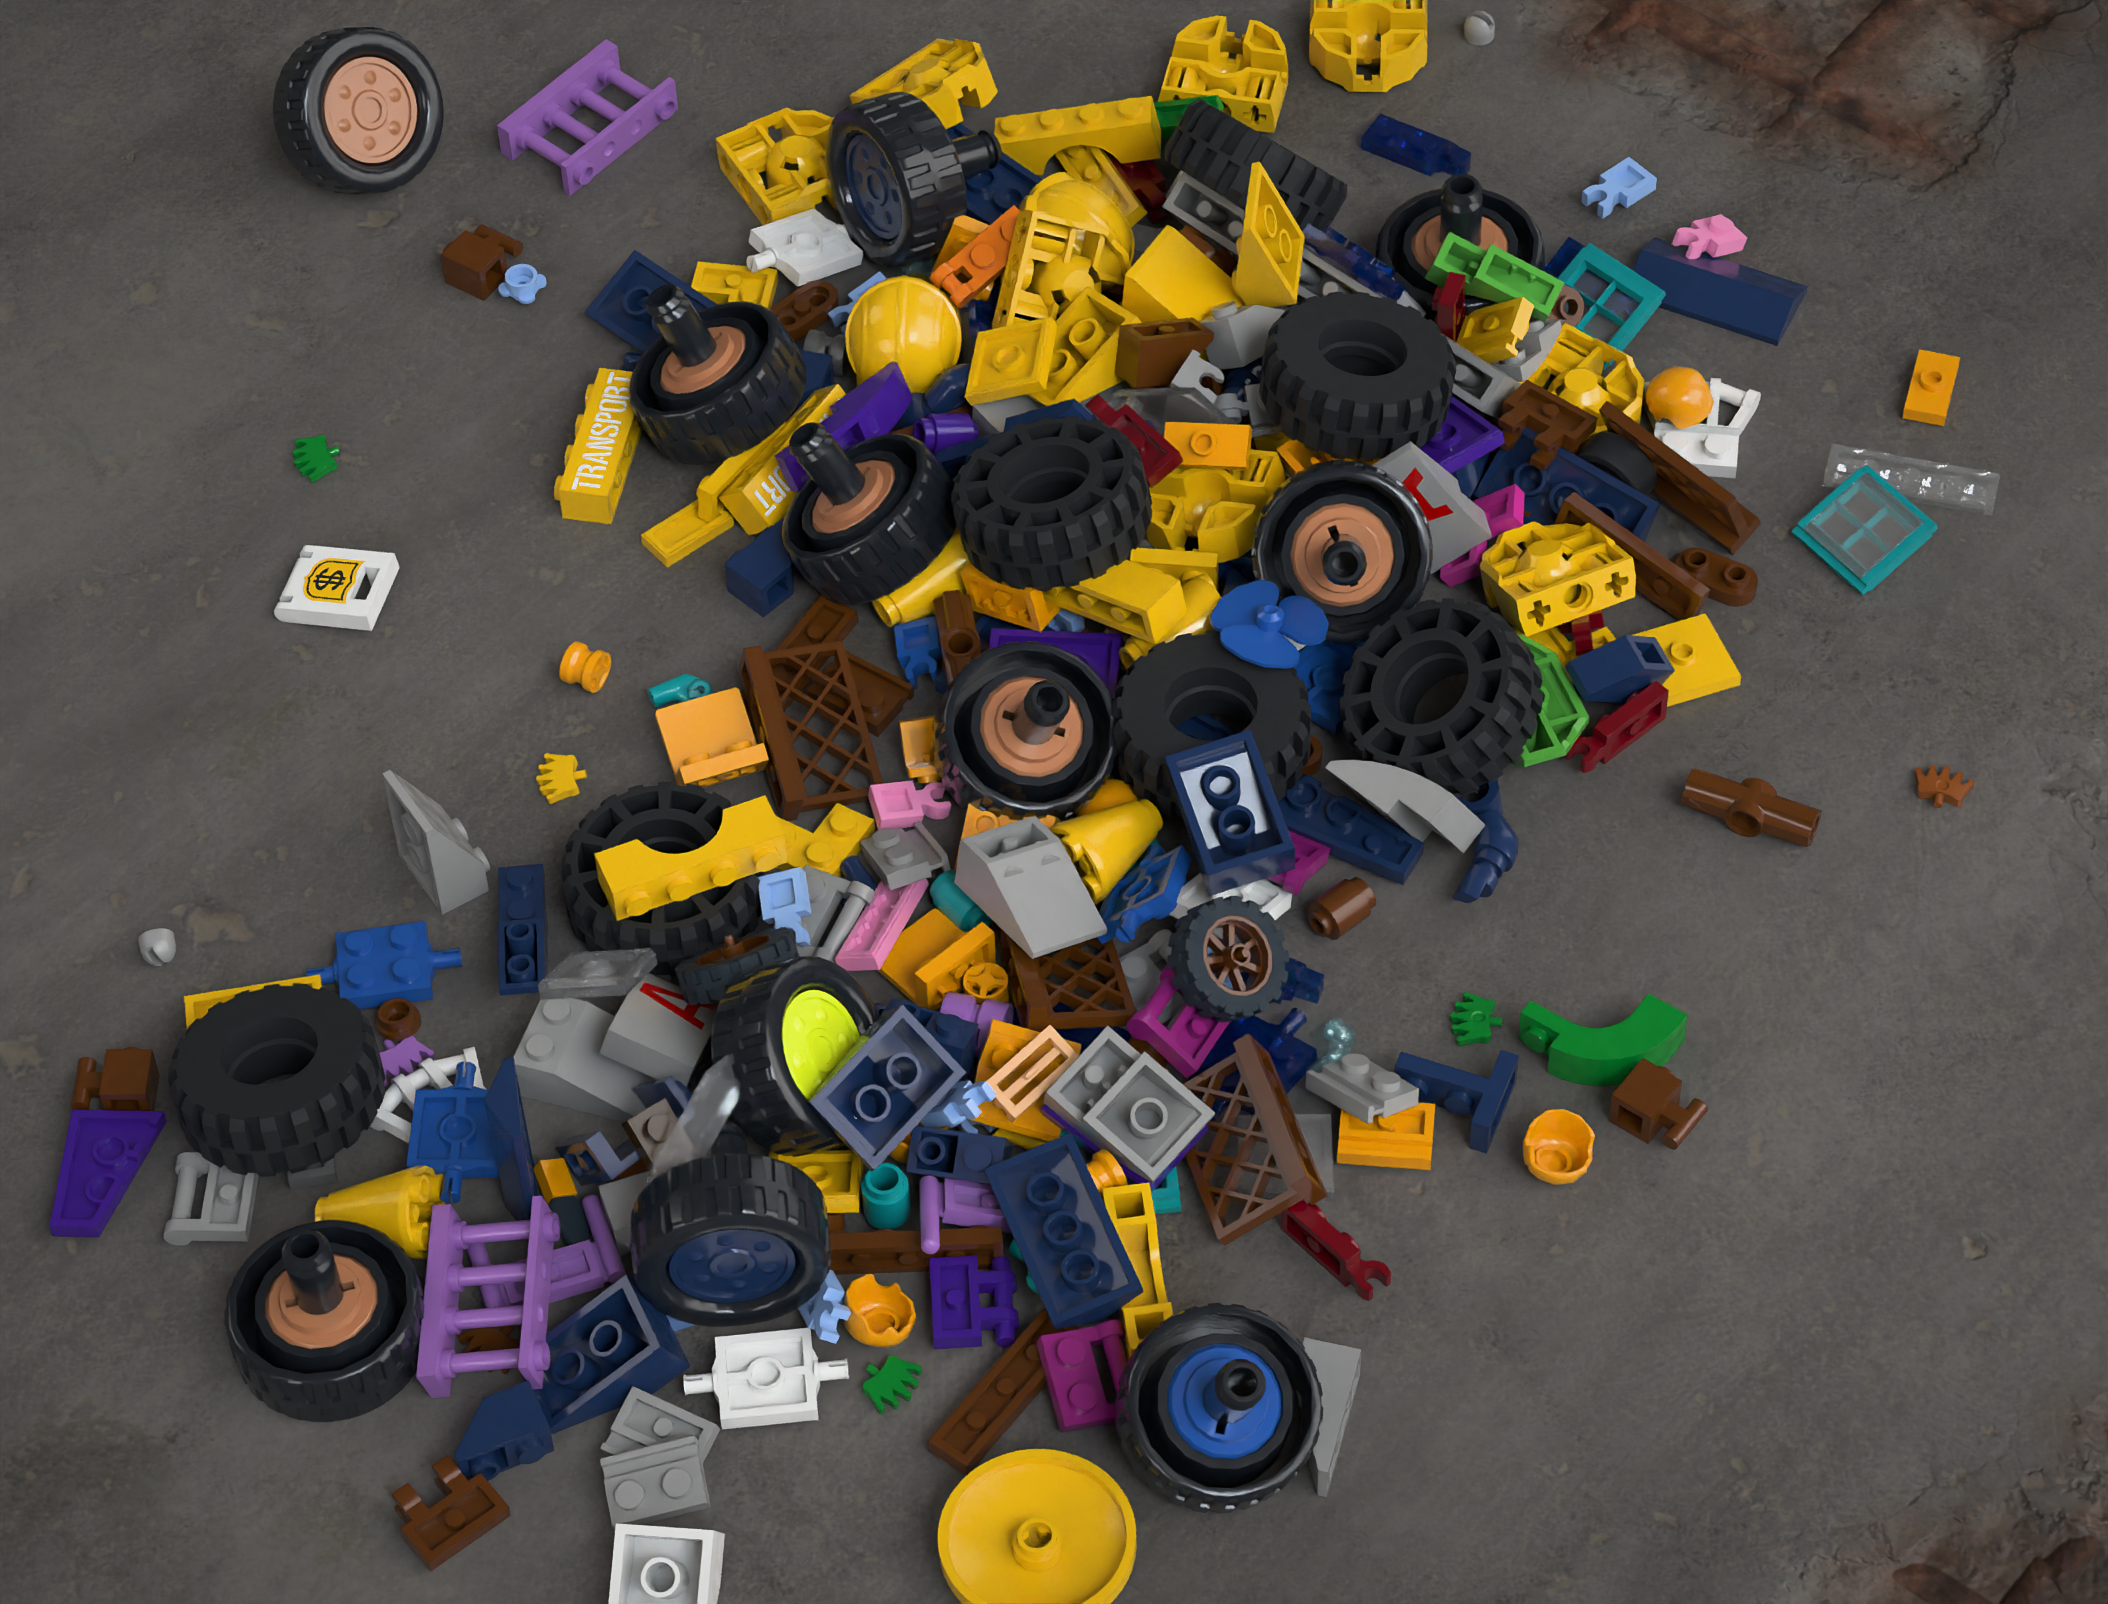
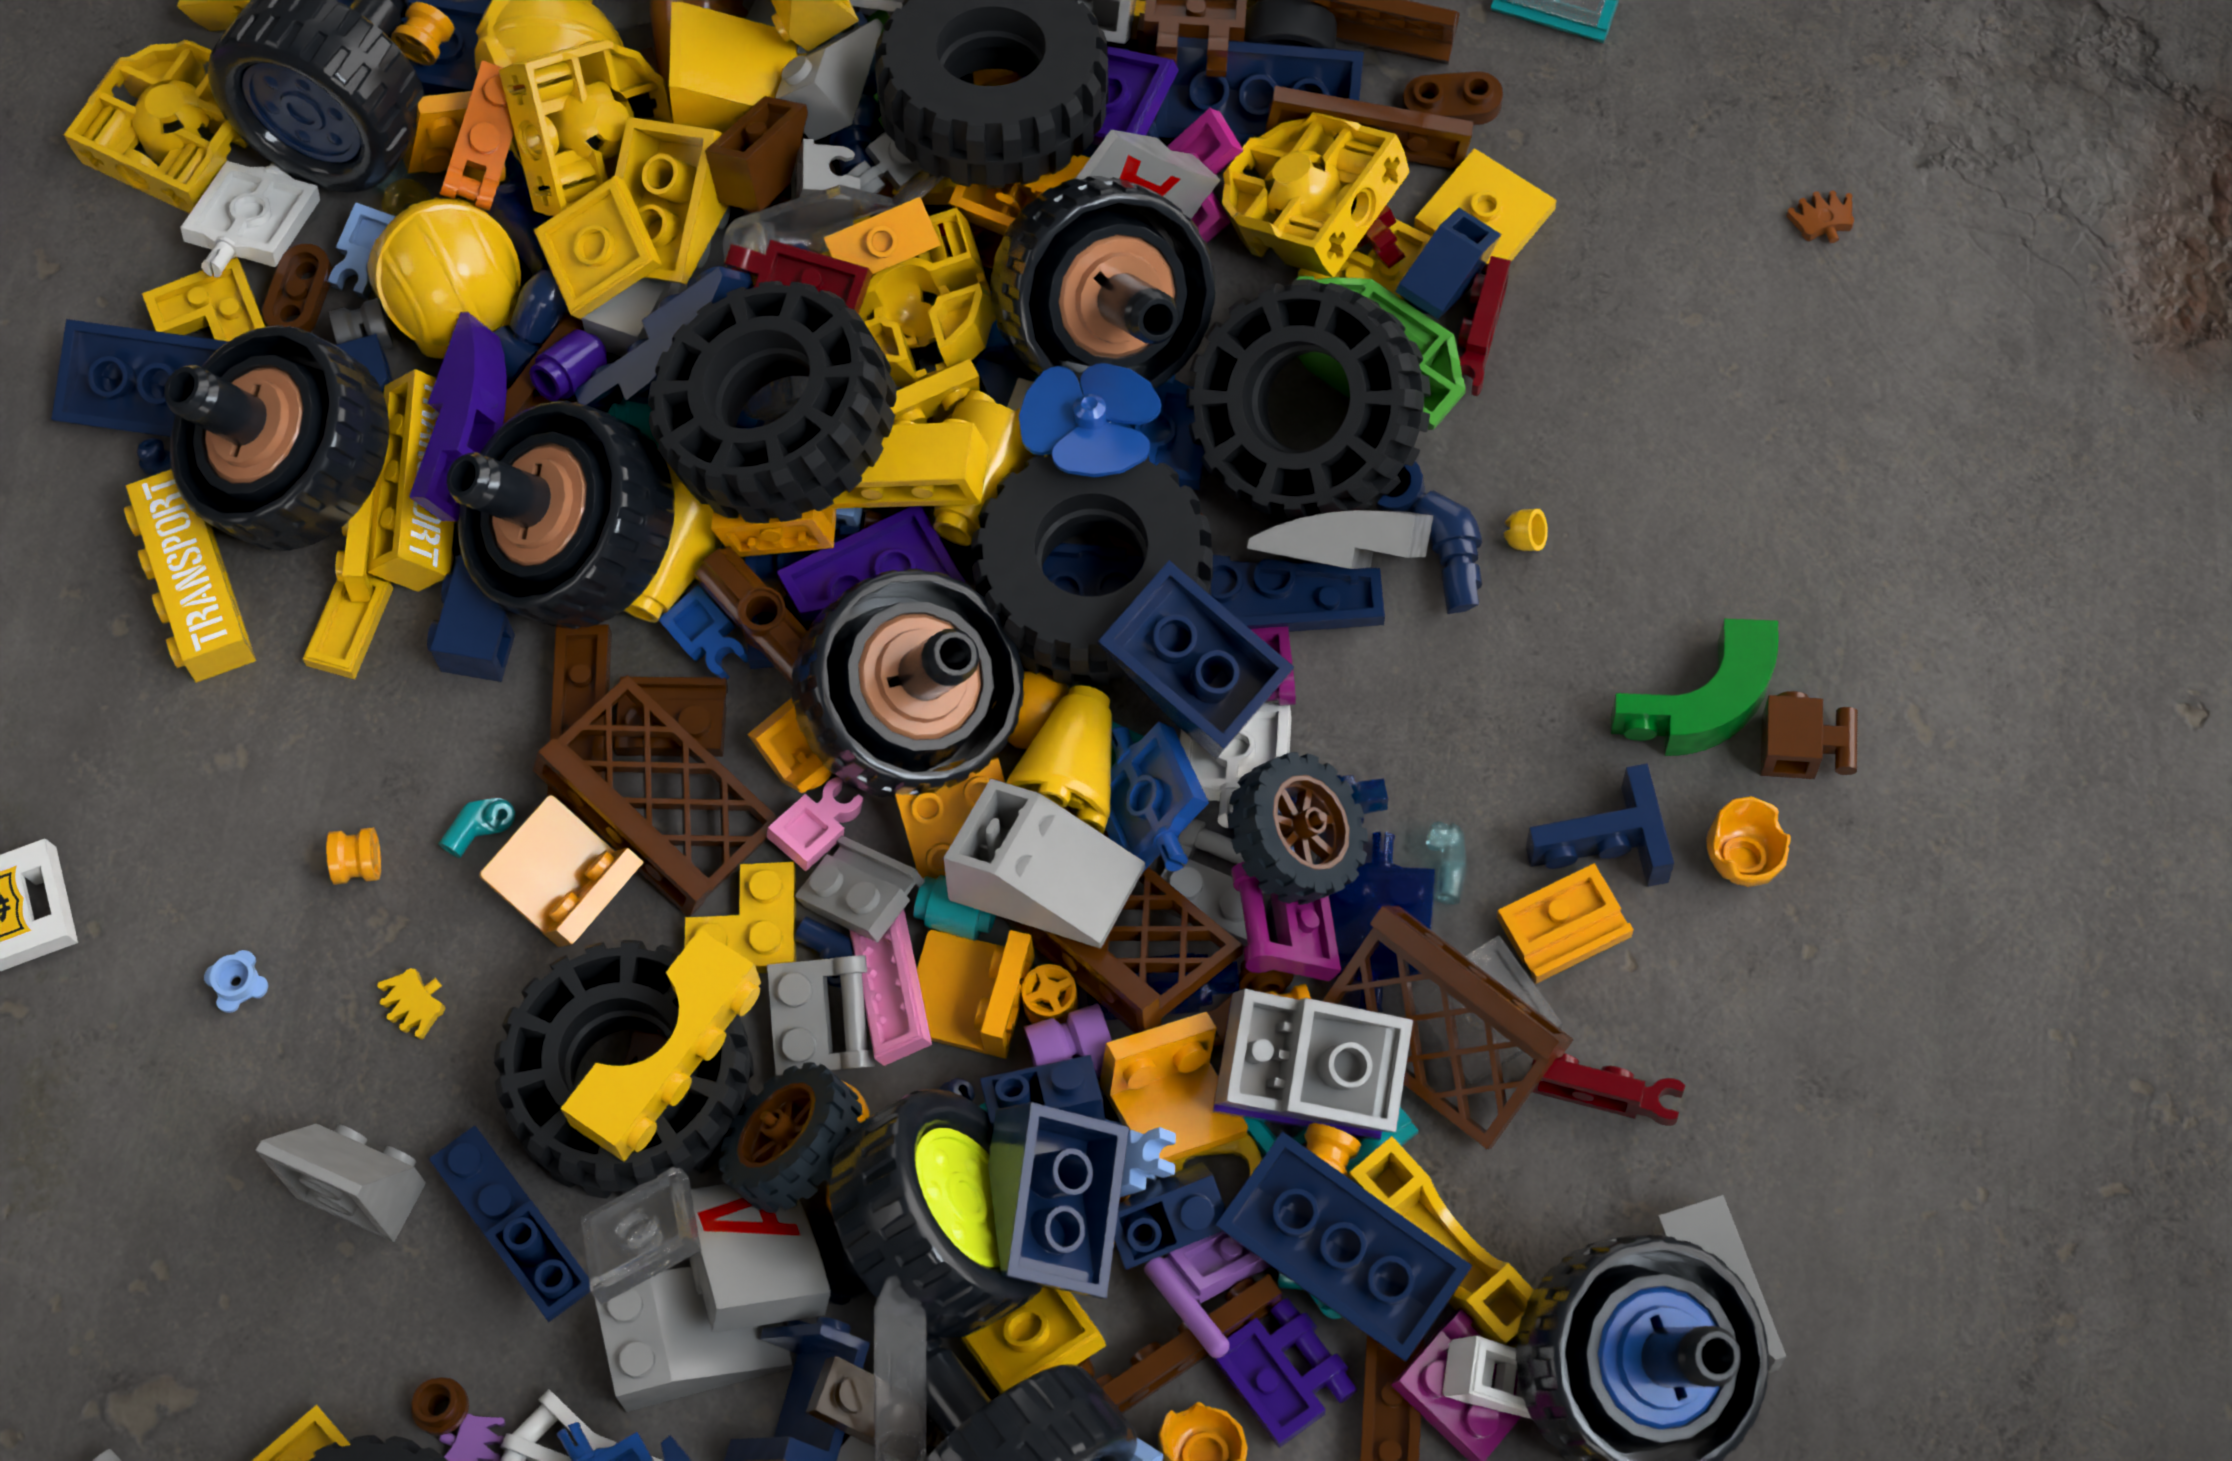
camera: 30 degrees left, 15 degrees up
blue plate [306,921,463,1009] -> none
light blue plate [758,867,811,947] -> none
teal brick [861,1163,911,1229] -> none
light nougat tile [987,1025,1079,1123] -> none
light grey plate [1306,1053,1419,1124] -> none
reddish brown brick [1308,877,1376,940] -> none
green piece [1450,992,1502,1046] -> none
reddish brown piece [1681,768,1822,847] -> none
none -> light blue plate [204,950,268,1013]
none -> light orange wheel [391,2,455,66]
none -> white slope [1443,1336,1531,1419]
none -> yellow hinge [1504,509,1548,551]

